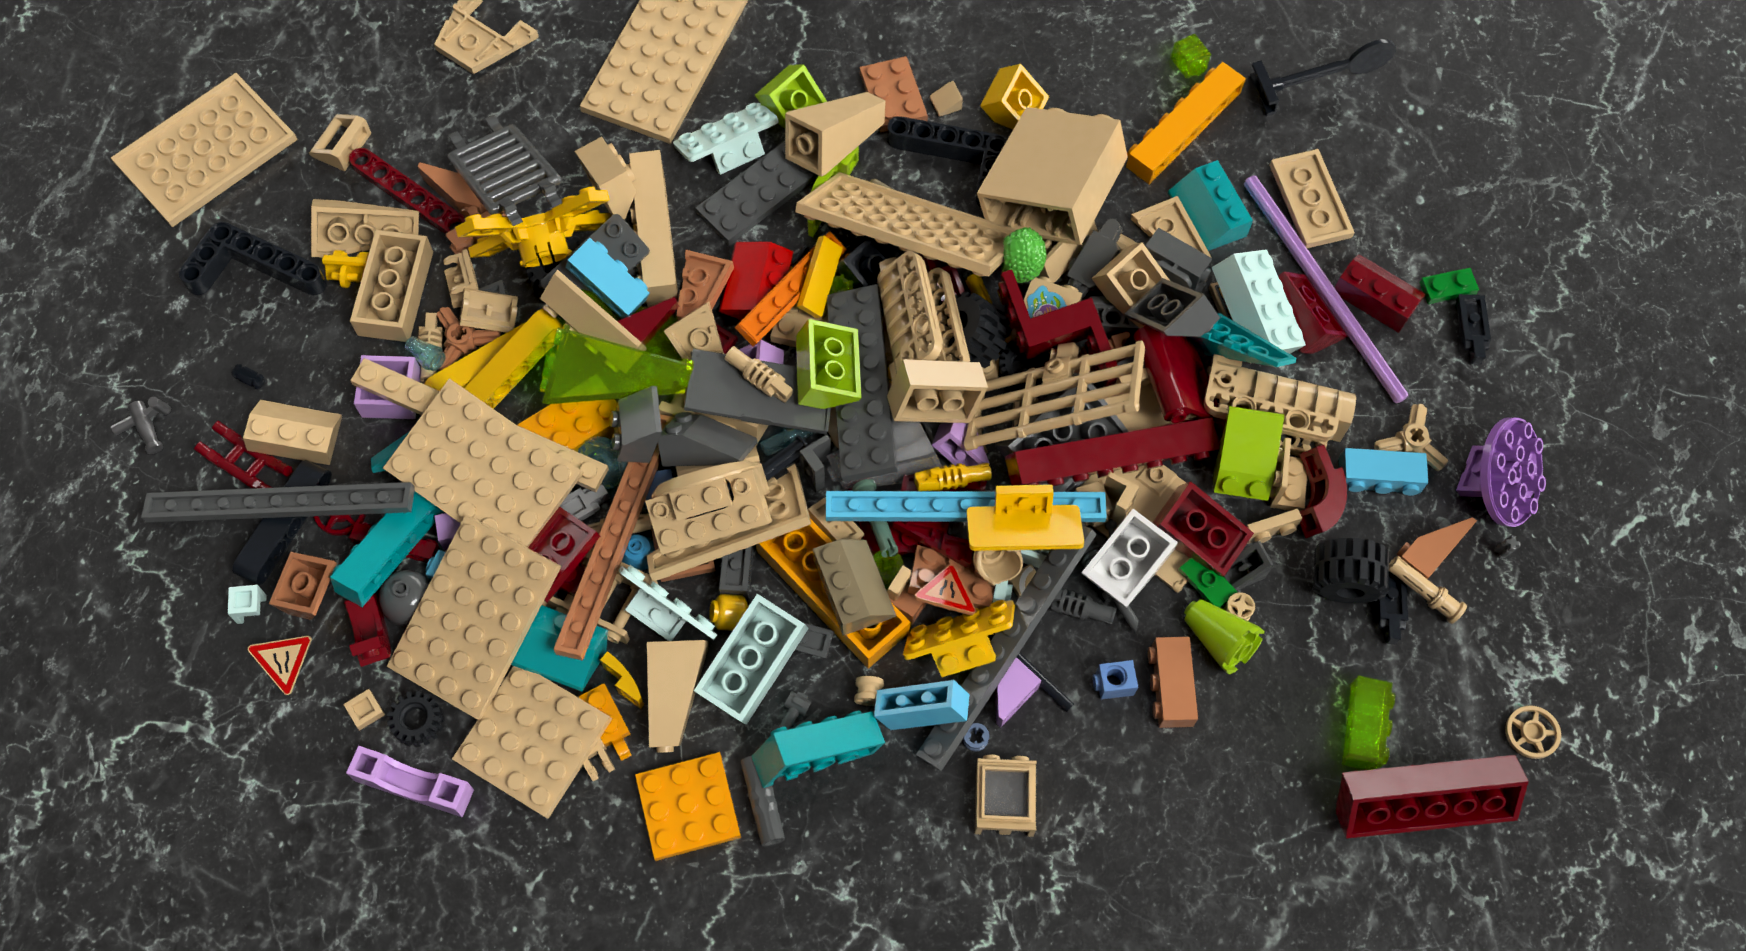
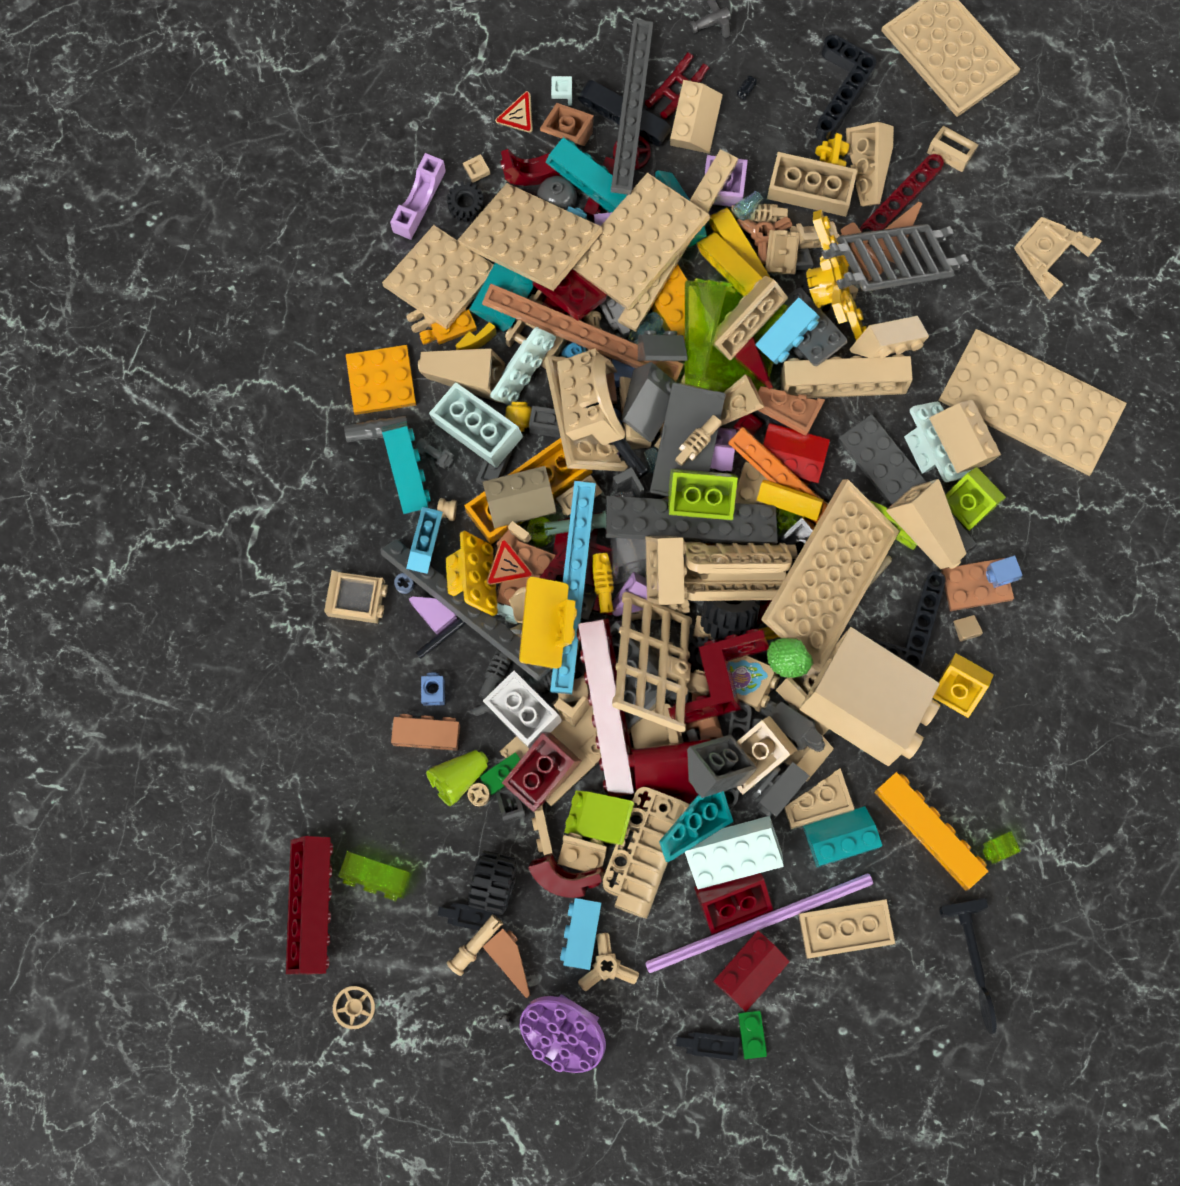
camera: 100 degrees right, 10 degrees up
none -> tan slope [929,400,1001,474]
none -> medium blue brick [986,556,1023,588]

